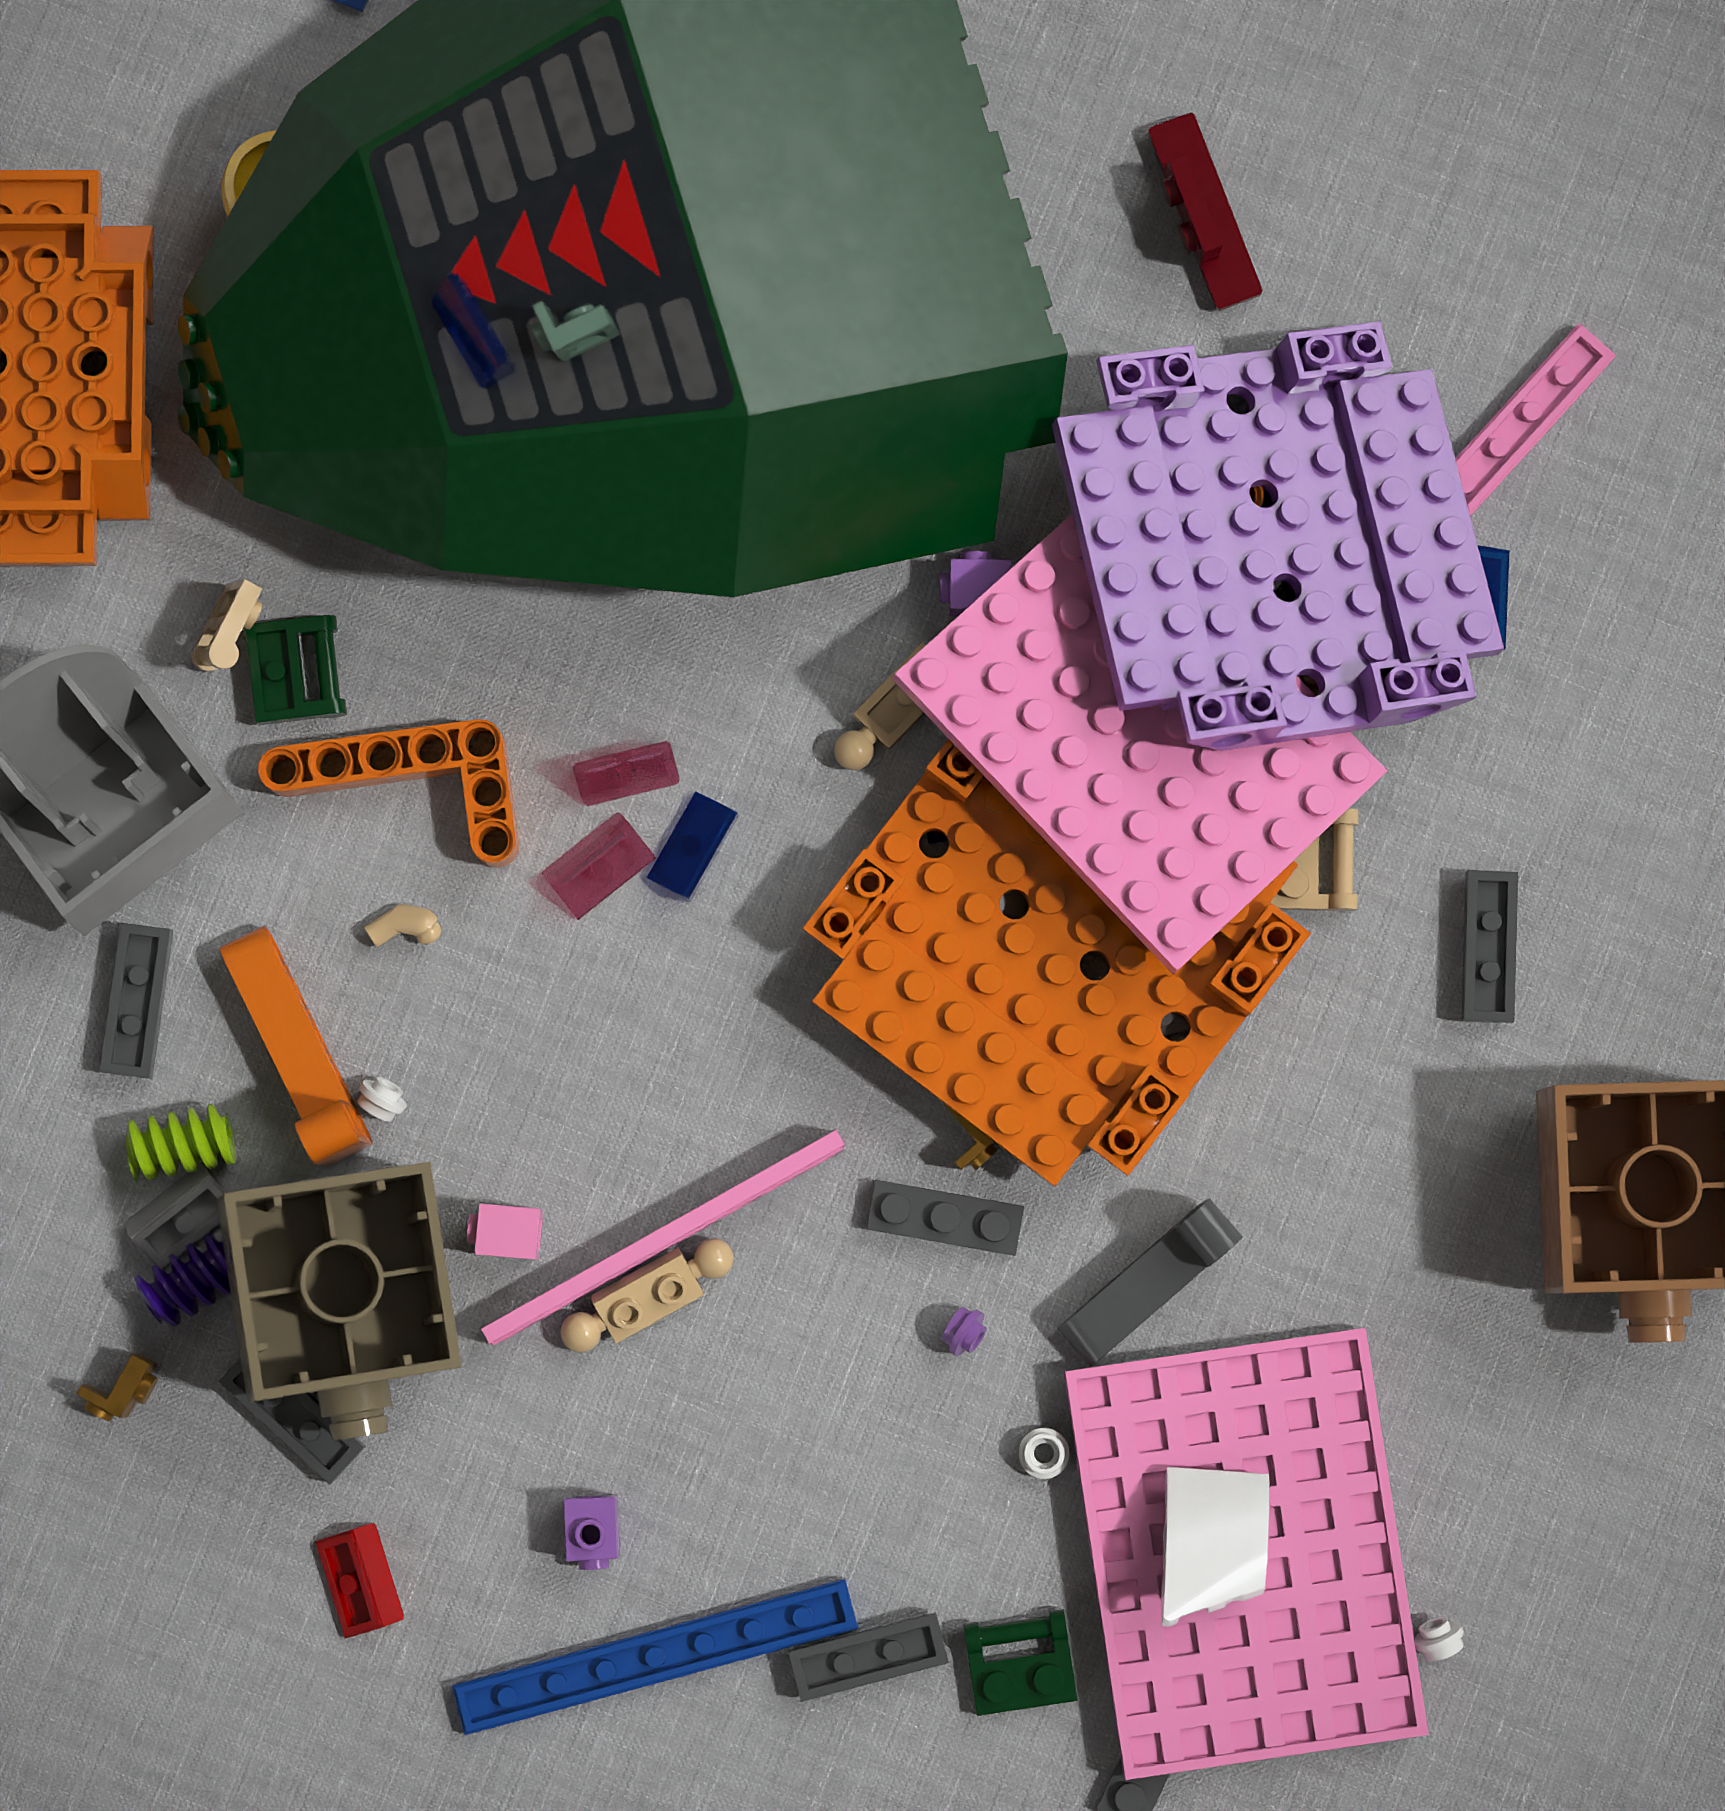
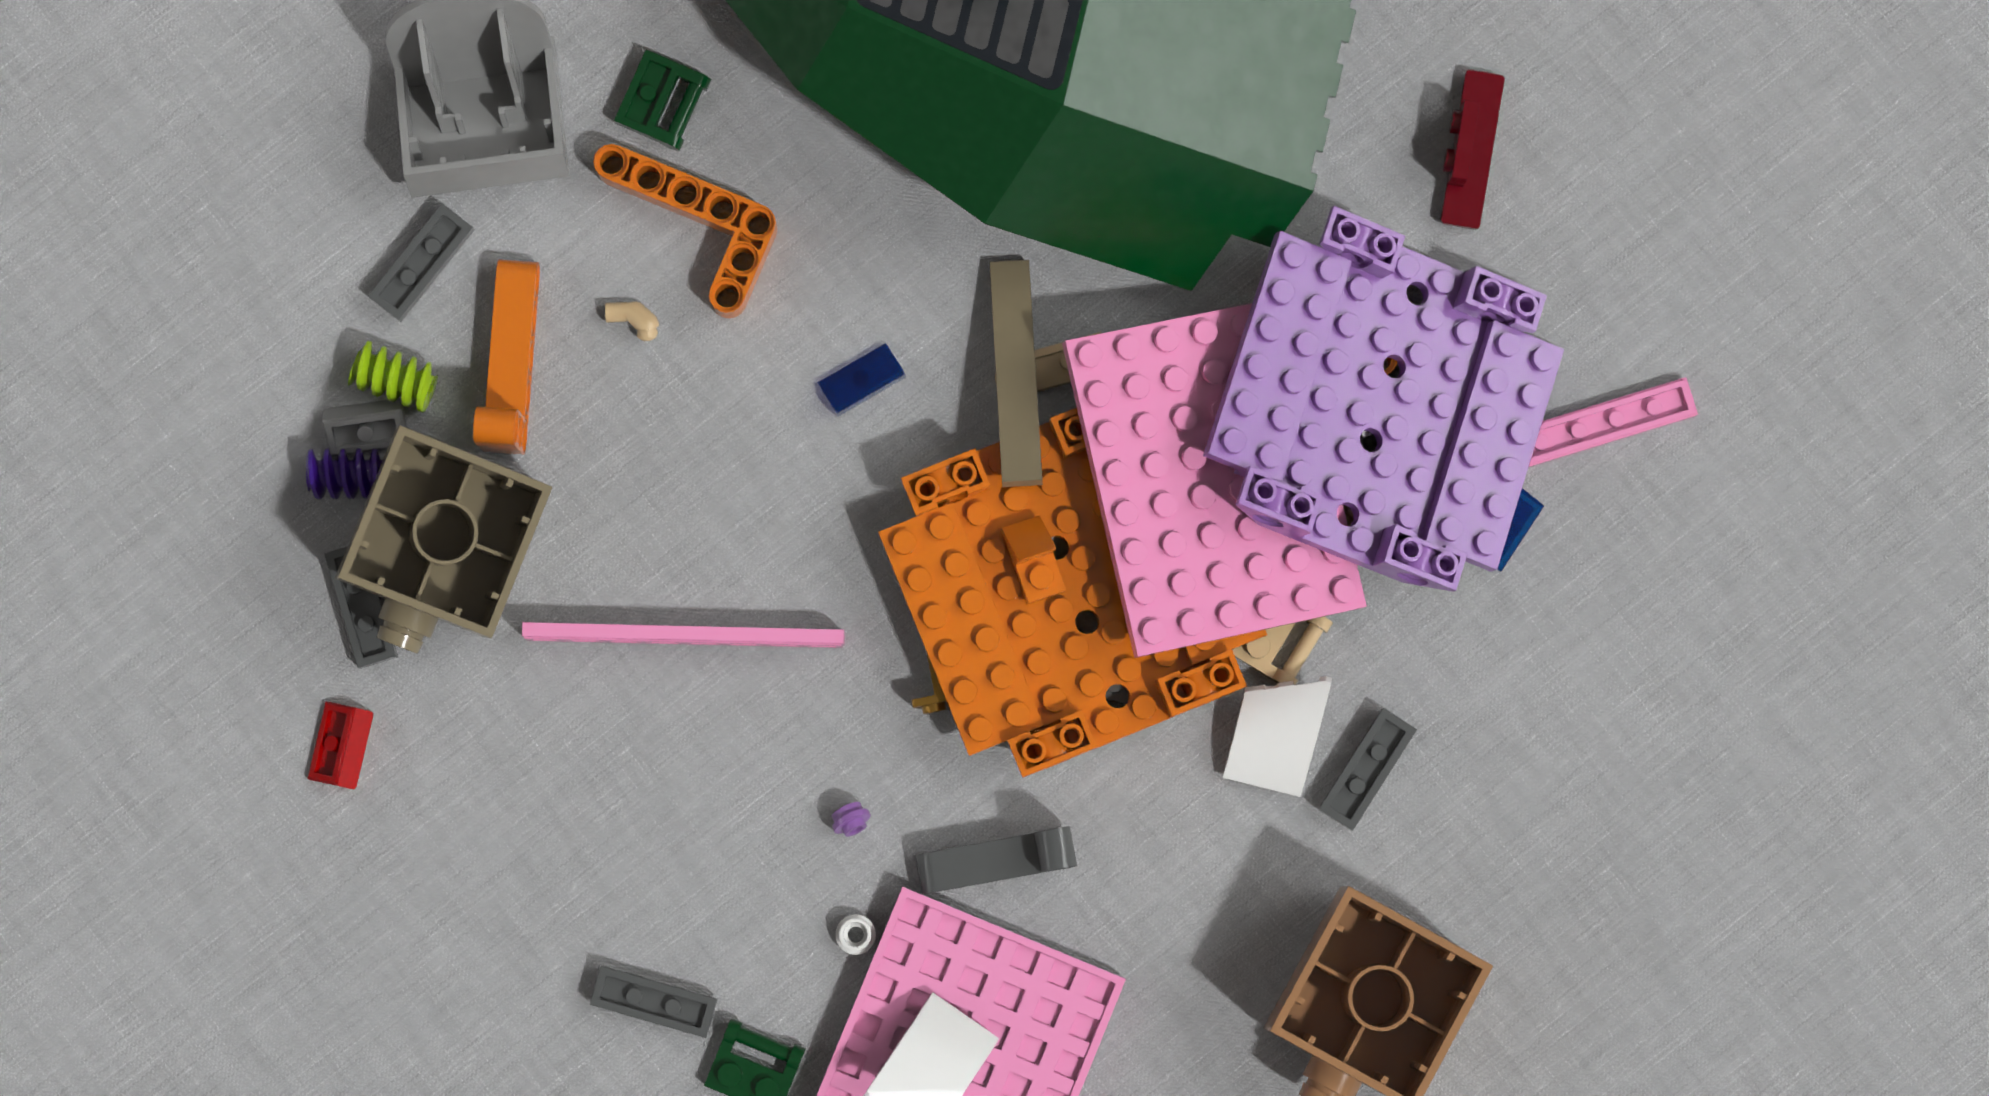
camera: 25 degrees right, 0 degrees up
pearl gold bracket [76,1354,158,1422] -> none
tan plate [191,579,263,672] -> none
white plate [357,1077,407,1122] -> none
blue tile [452,1578,858,1735] -> none
bright pink brick [467,1204,544,1260] -> none
clear pink slope [542,812,656,920] -> none
tan plate [561,1238,734,1353] -> none
medium lavender brick [564,1495,620,1570] -> none
clear pink slope [572,741,680,806] -> none
dark grey plate [867,1180,1024,1256] -> none
medium lavender brick [940,551,1011,616] -> none
none -> dark tan tile [990,260,1042,487]
none -> orange slope [1001,515,1066,605]
none -> white slope [1223,676,1332,797]

